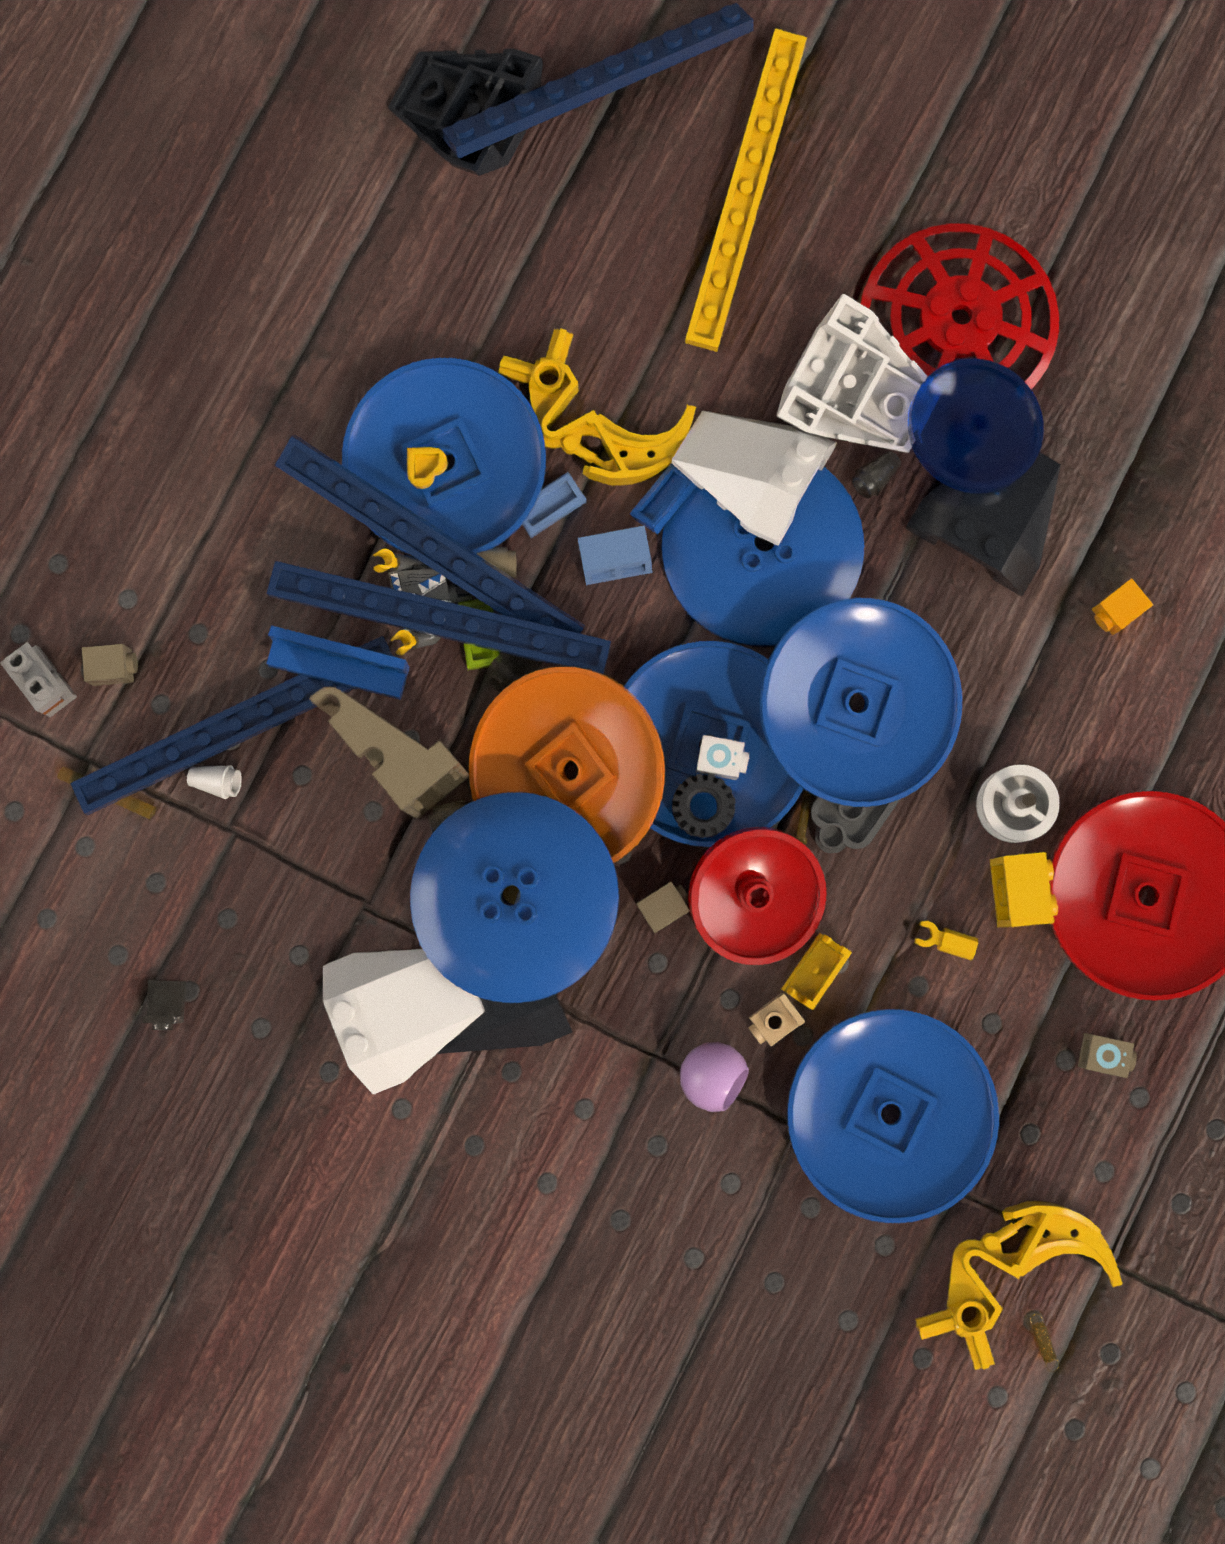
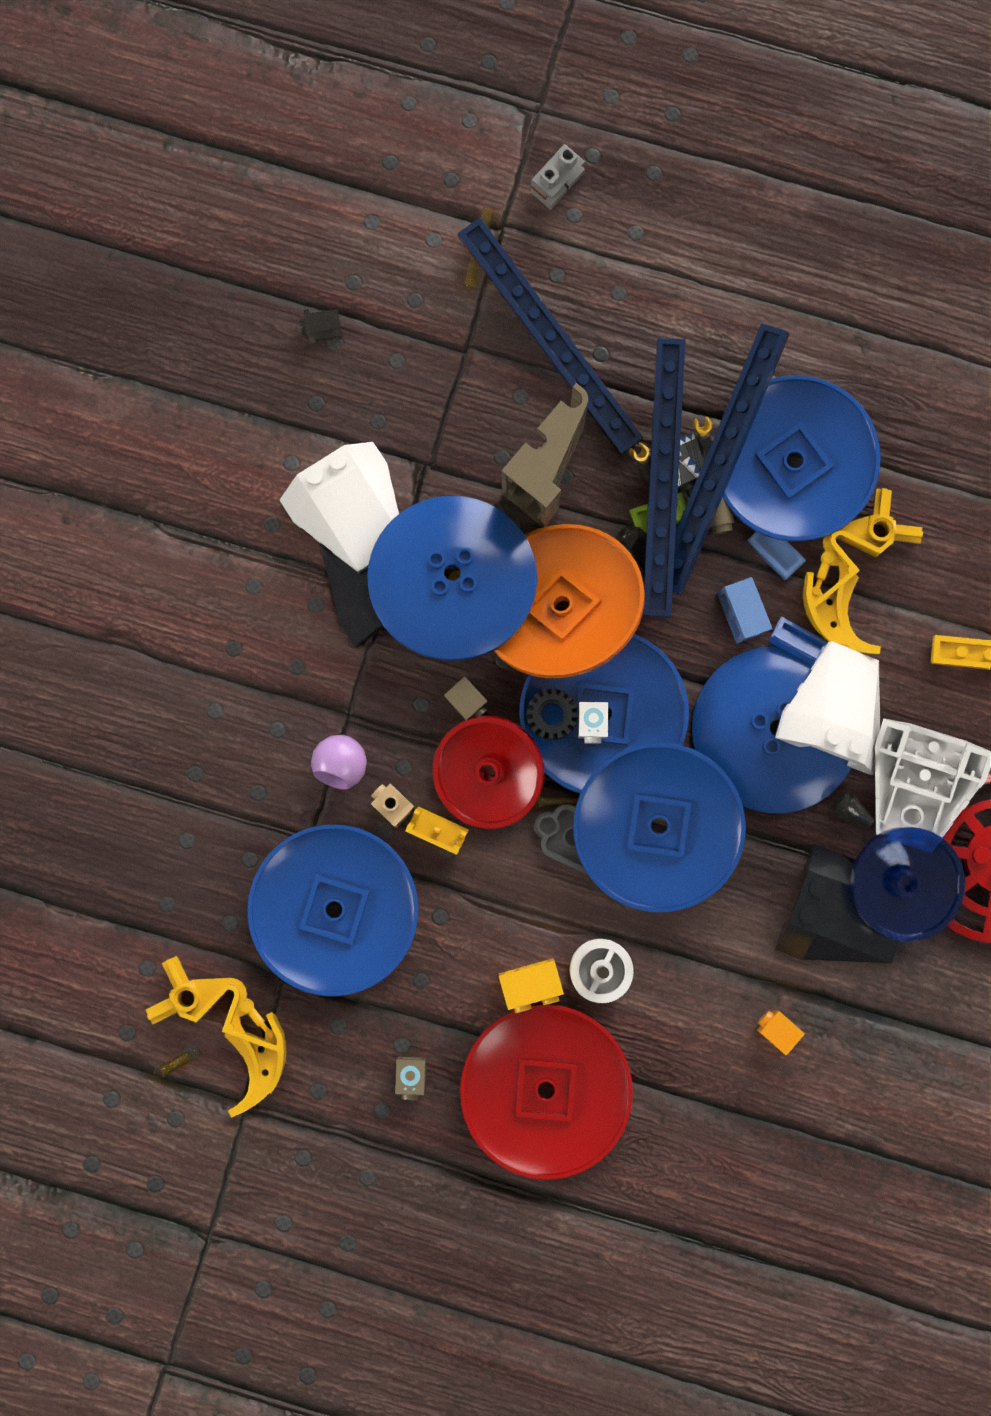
camera: 80 degrees right, 0 degrees up
dark tan brick [82,644,138,686] -> none
white cone [187,765,242,799] -> none
blue fence [266,625,410,700] -> none
yellow tile [407,447,448,489] -> none
yellow bar [914,921,978,961] -> none

